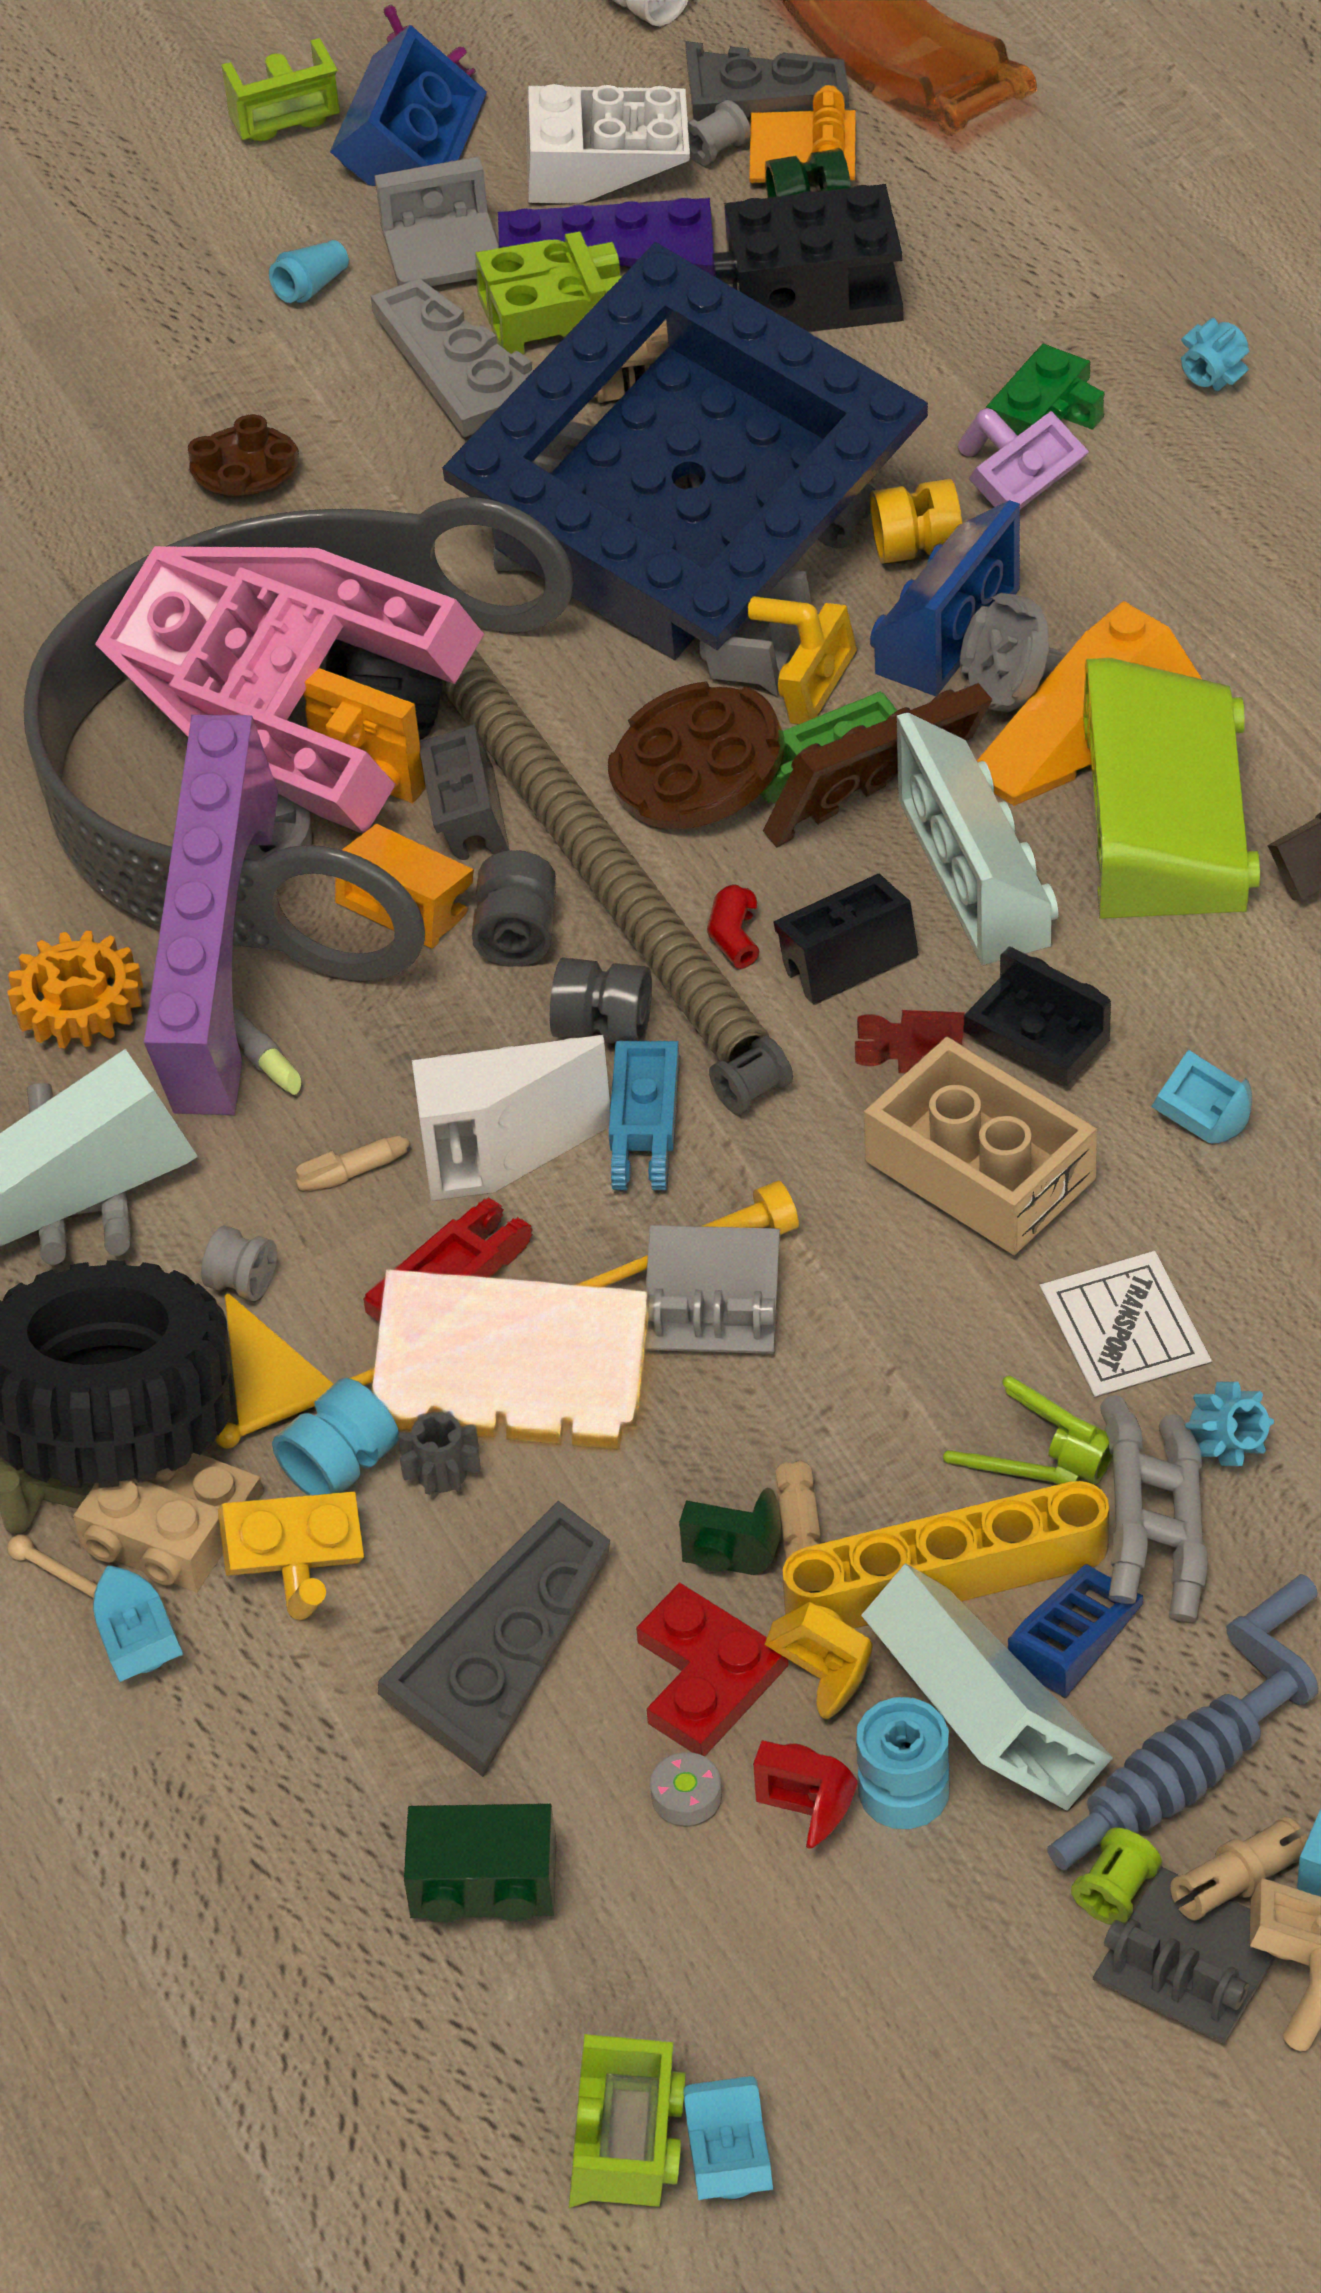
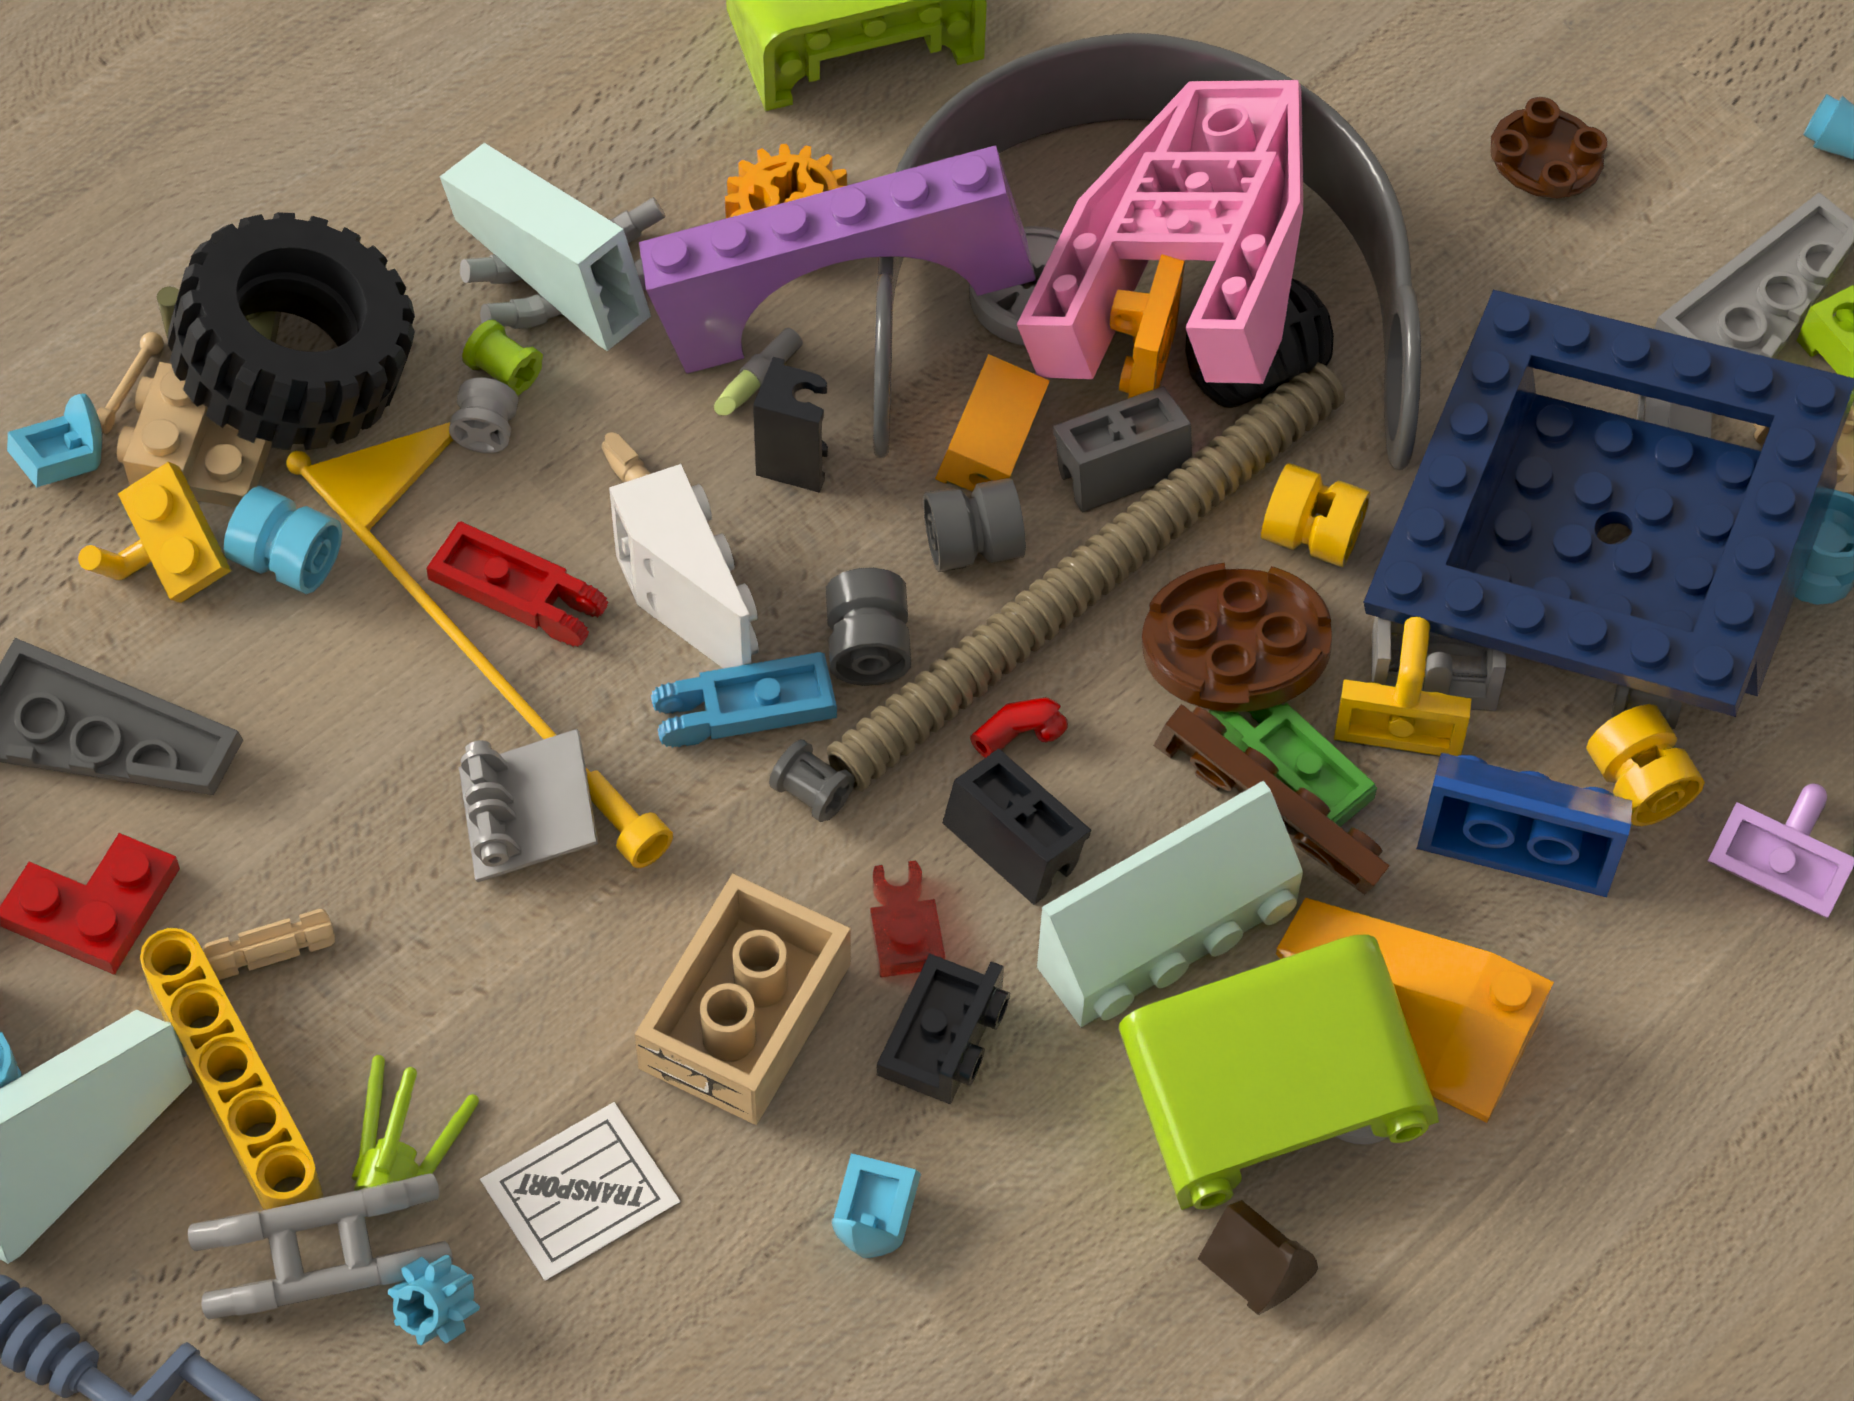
camera: 70 degrees right, 10 degrees up
clear yellow hinge [372,1269,650,1450] -> none
dark grey gear [398,1410,481,1495] -> none
dark green plate [679,1488,781,1575] -> none
yellow plate [765,1602,873,1719] -> none
light grey tile [960,593,1067,713] -> none
blue slope [1008,1564,1143,1698] -> none
none -> lime bush [462,319,543,396]
none -> black hinge [753,357,828,493]
none -> yellow wheel [1261,463,1371,568]

